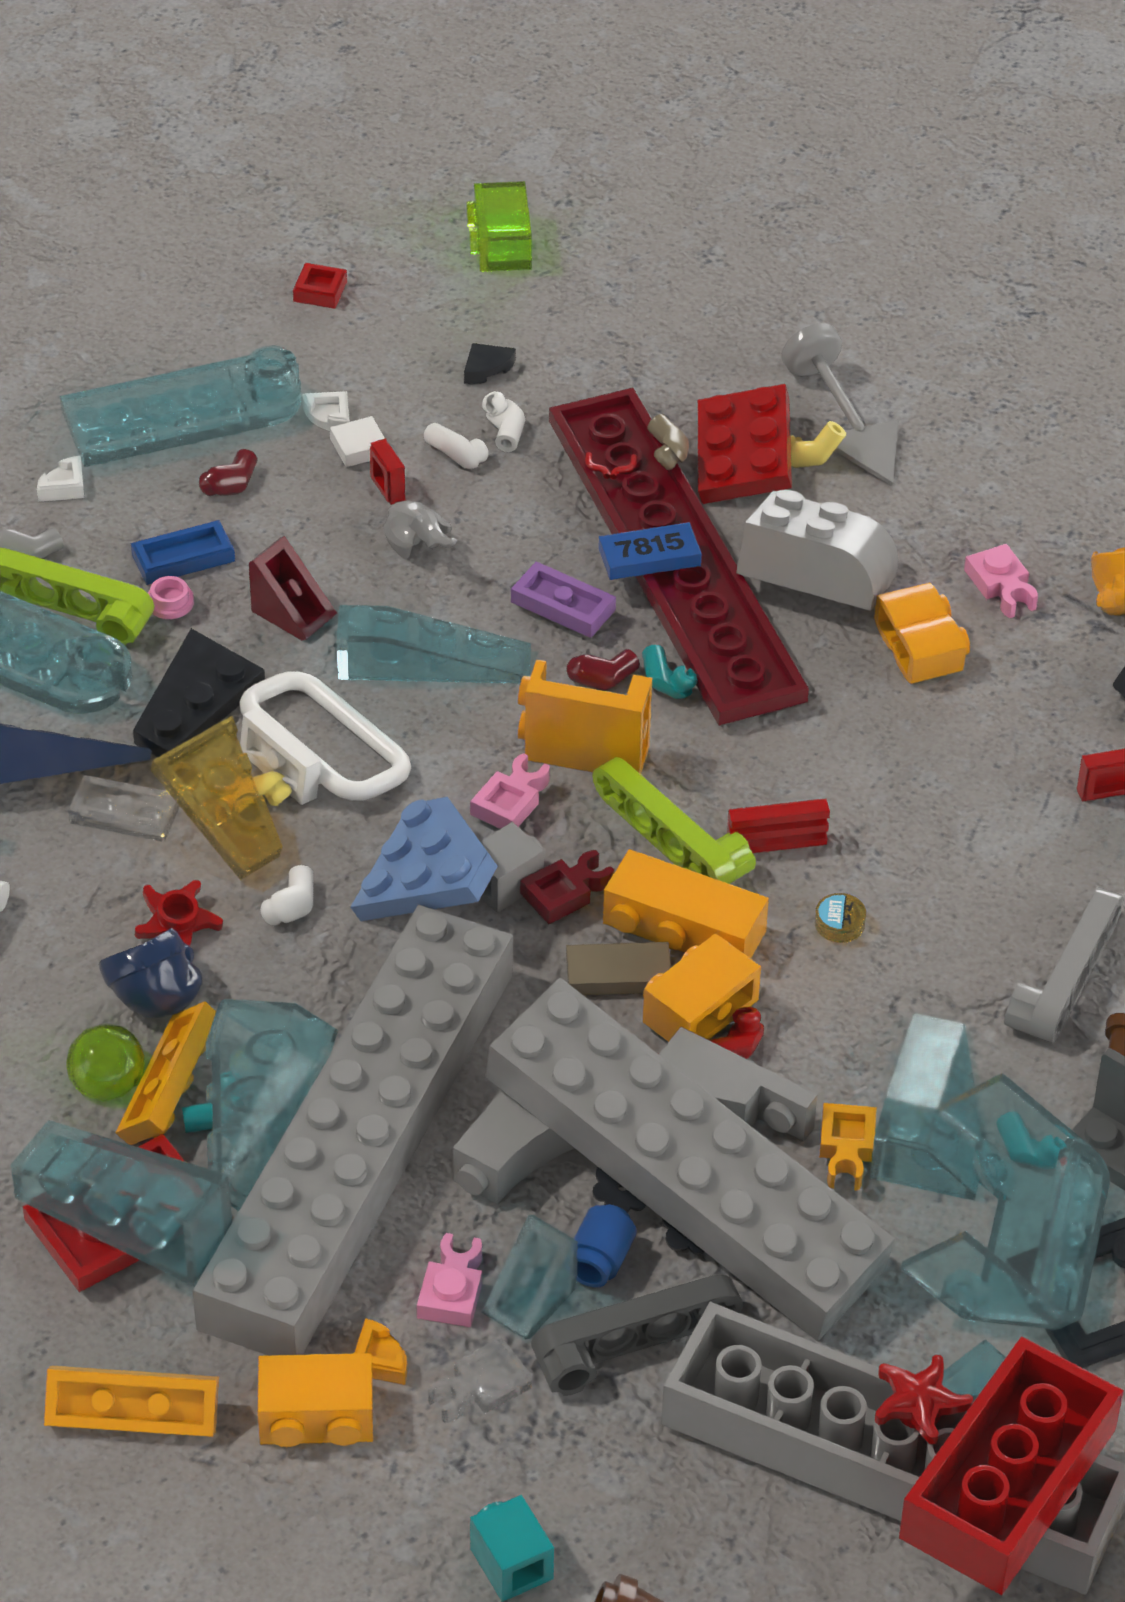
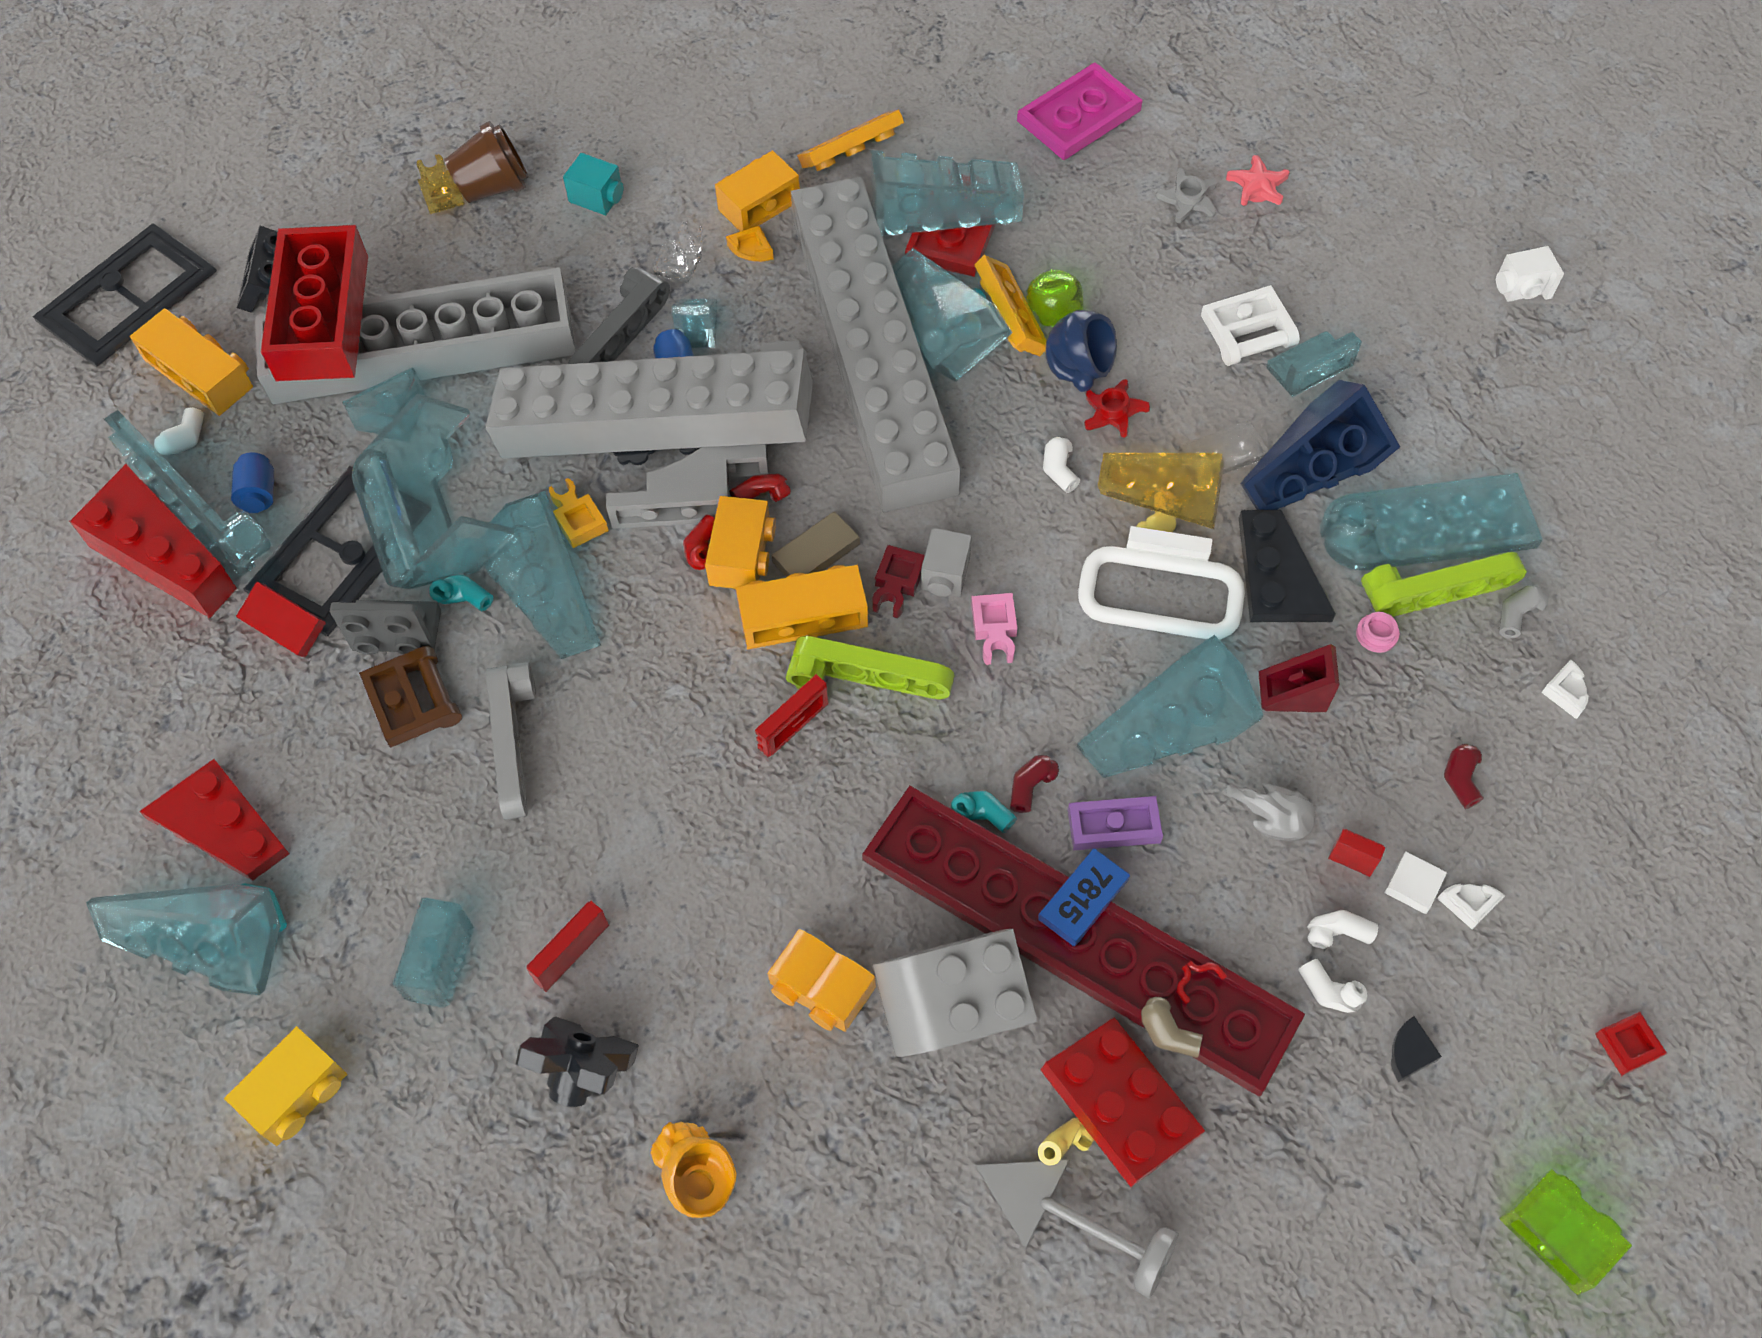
camera: 145 degrees right, 15 degrees up
clear light blue plate [60,345,302,467] -> none
blue tile [131,520,235,585] -> none
medium blue plate [350,797,498,921] -> none
bright pink plate [417,1233,482,1327] -> none
light orange panel [518,660,652,774] -> none
clear yellow tile [815,893,866,943] -> none
red animal [875,1355,973,1444] -> none
bright pink plate [964,544,1038,618] -> none

